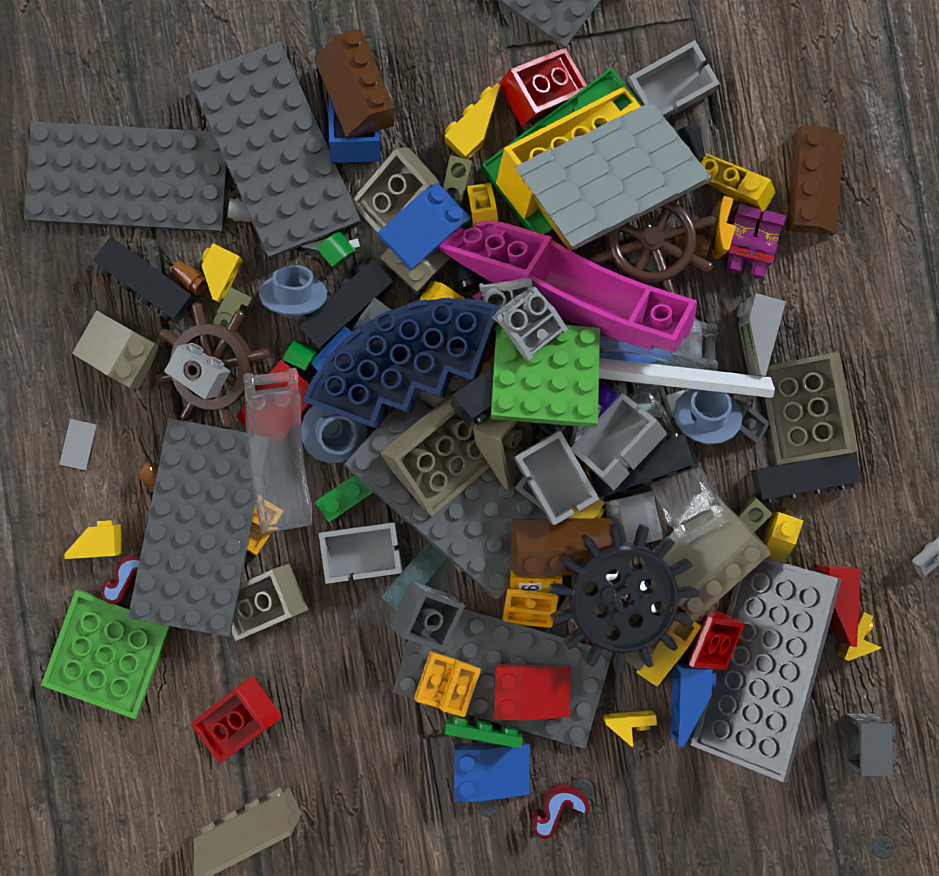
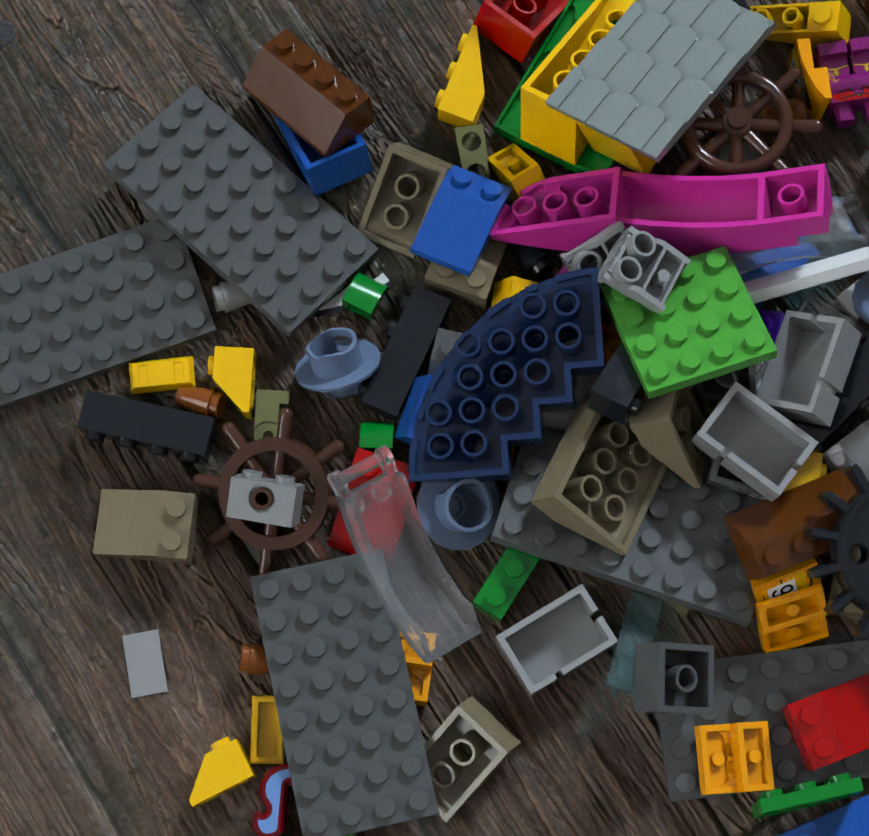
camera: 20 degrees left, 10 degrees down
none -> yellow tile [129,356,196,395]
none -> yellow tile [250,696,284,764]

